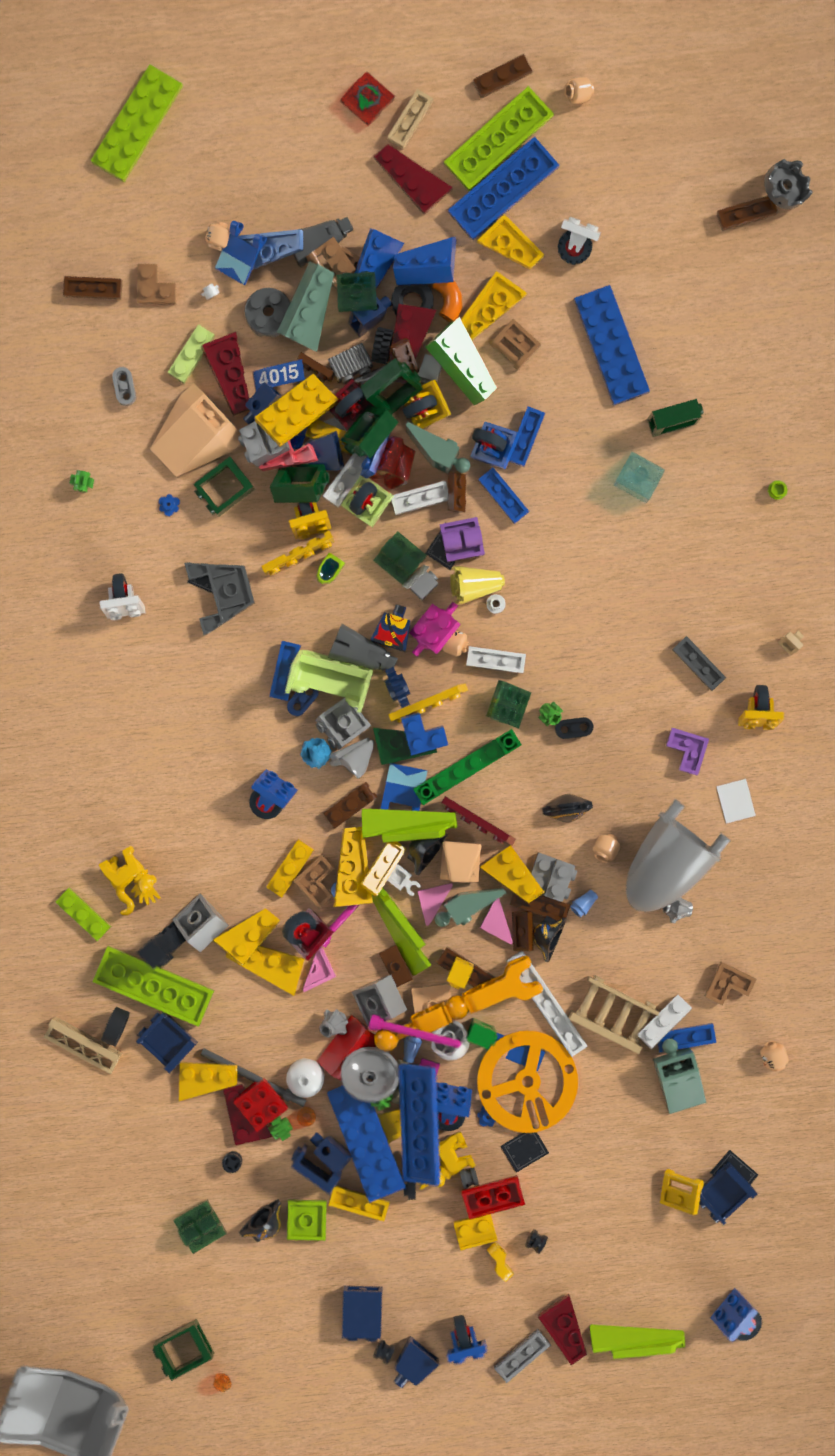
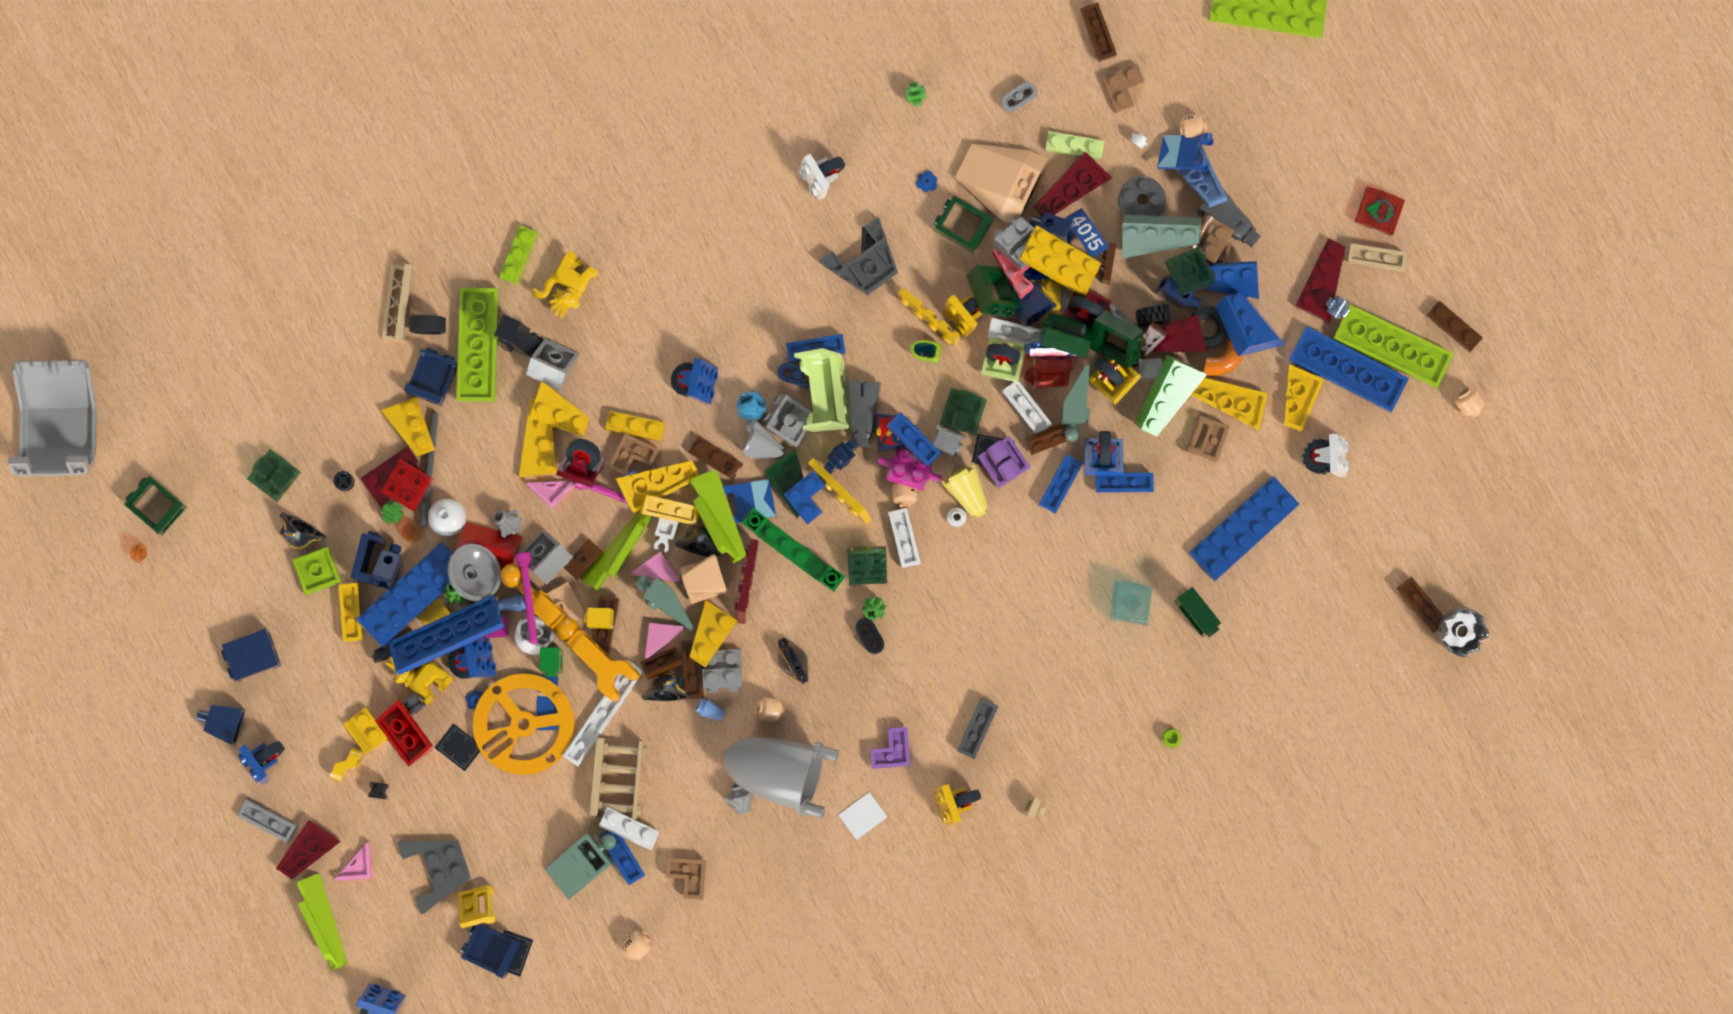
camera: 70 degrees right, 5 degrees down
light grey brick [328,343,373,384] -> none
black wheel [373,1339,395,1364] -> none
none -> bright pink tile [335,842,372,881]
none -> dark grey wing [397,841,471,914]
none -> blue plate [886,412,941,467]
none -> sand blue gear [1325,296,1350,319]

